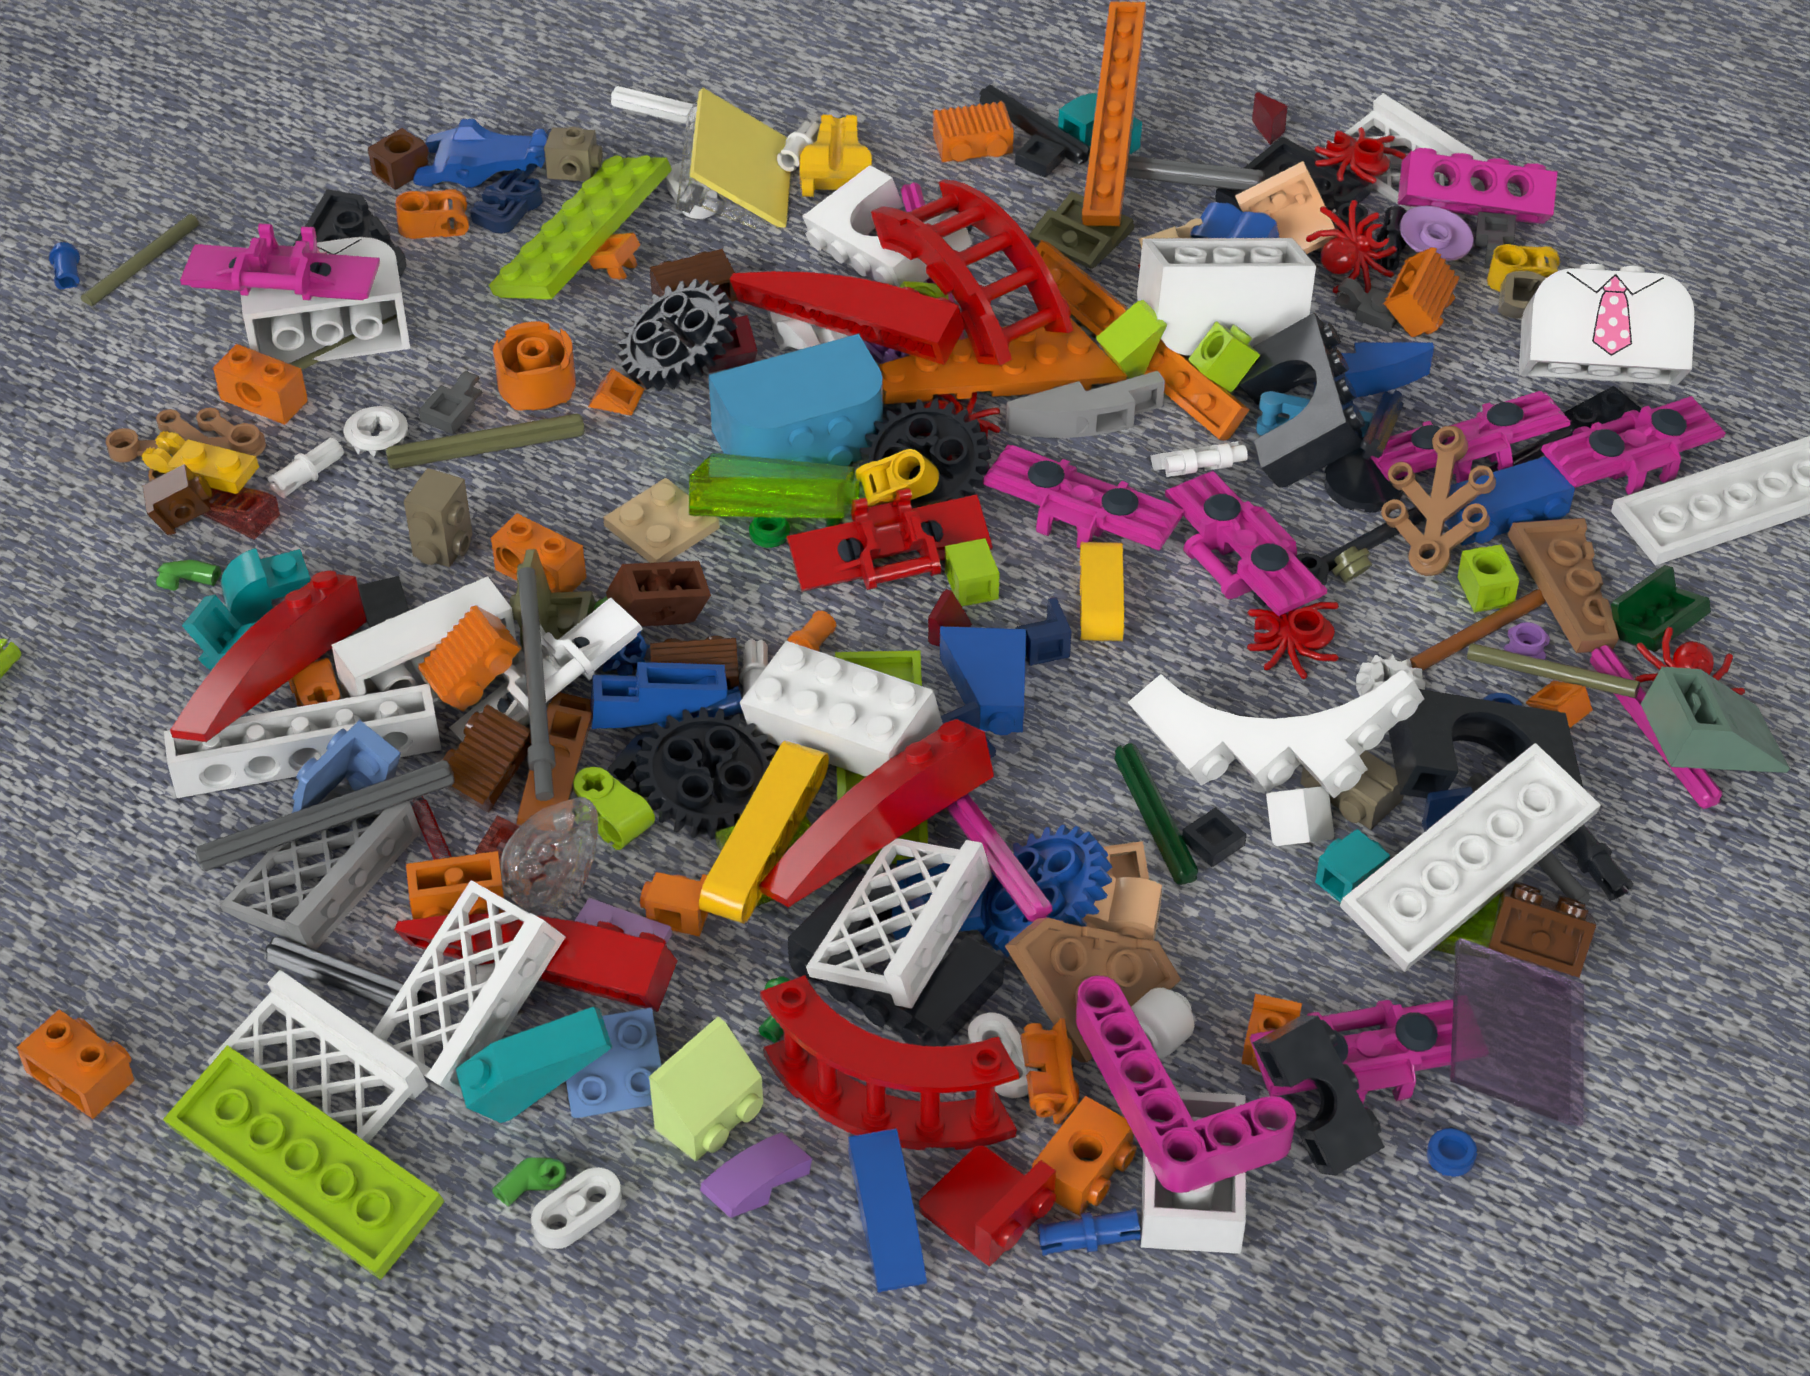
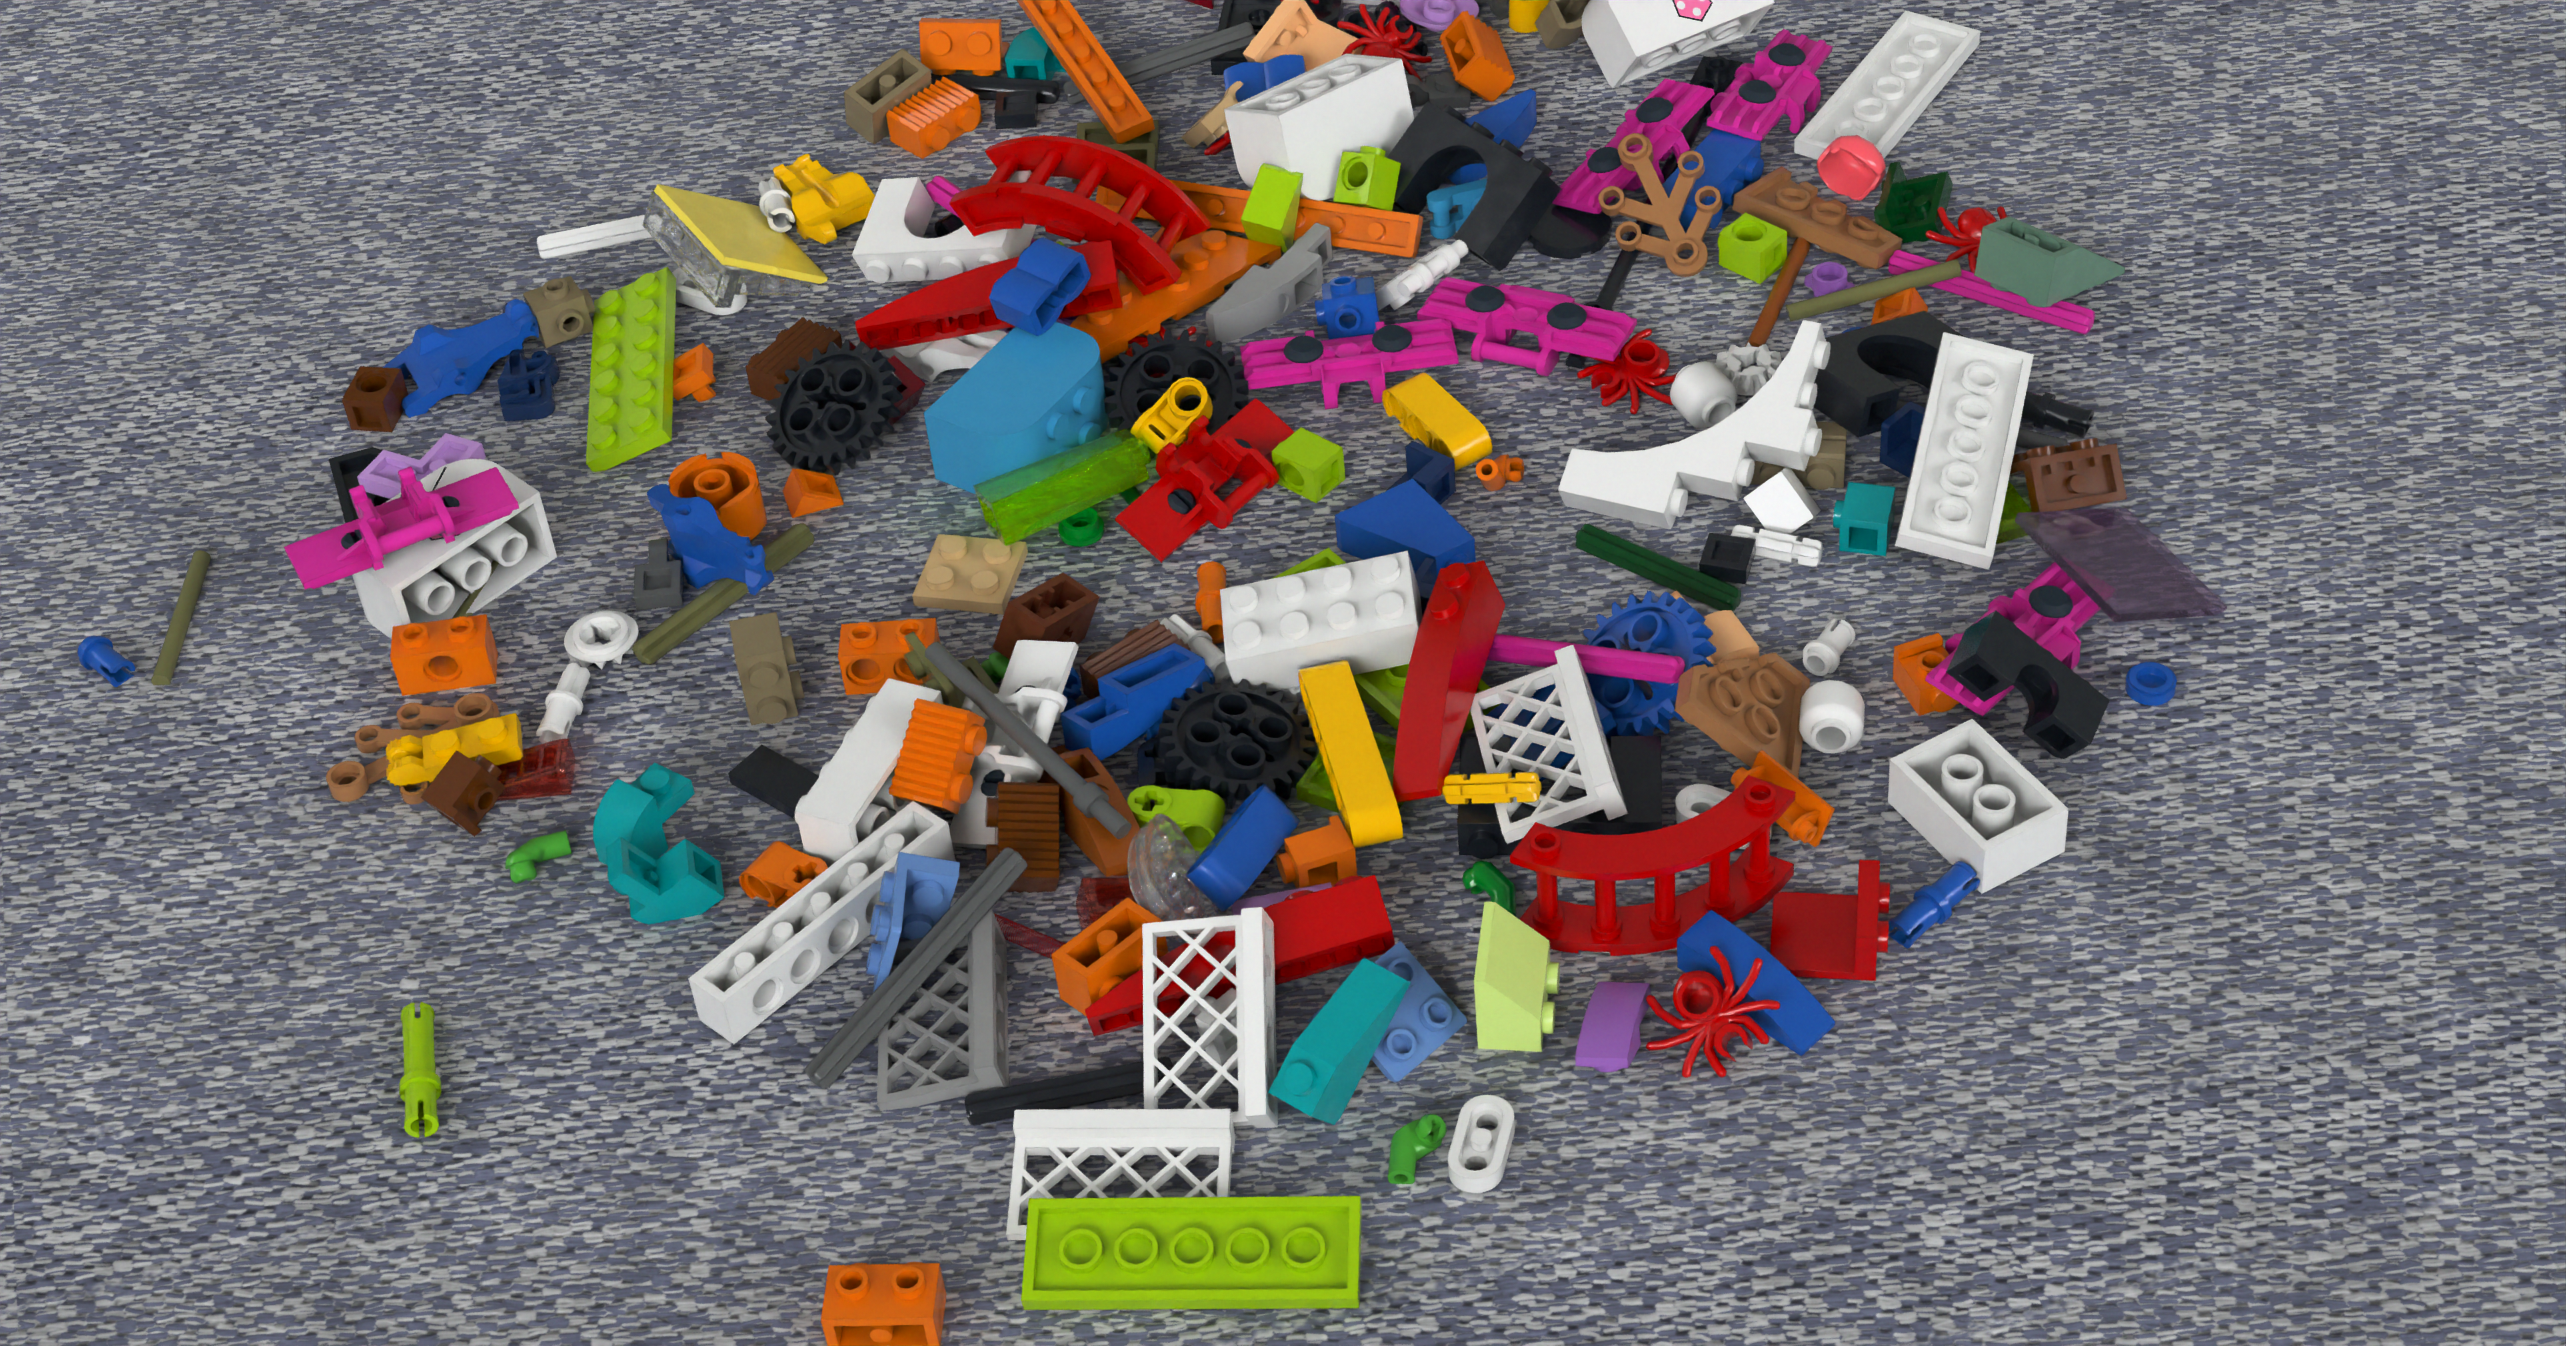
camera: 30 degrees left, 5 degrees down
red slope [170,570,367,742] -> none
orange piece [395,189,469,239] -> none
dark red slope [928,589,972,647] -> none
orange brick [1032,1096,1137,1217] -> none
dark pink beam [1076,976,1296,1193] -> none
olive plate [1332,546,1373,583] -> none
black axle [1360,390,1404,460] -> none
none -> lavender plate [357,433,486,499]
none -> blue animal [647,484,774,595]
none -> dark tan brick [844,48,931,144]
none -> orange bracket [919,18,1010,76]
none -> blue brick [989,237,1091,336]
none -> blue beam [1185,784,1300,912]
none -> blue brick [1315,276,1380,339]
none -> yellow axle [1442,772,1542,805]
none -> orange arm [1476,454,1524,491]
none -> red animal [1646,946,1780,1078]
none -> white head [1670,361,1738,428]
none -> white axle [1731,524,1823,567]
none -> white pin [1803,619,1855,676]
none -> coral hair [1817,135,1886,201]

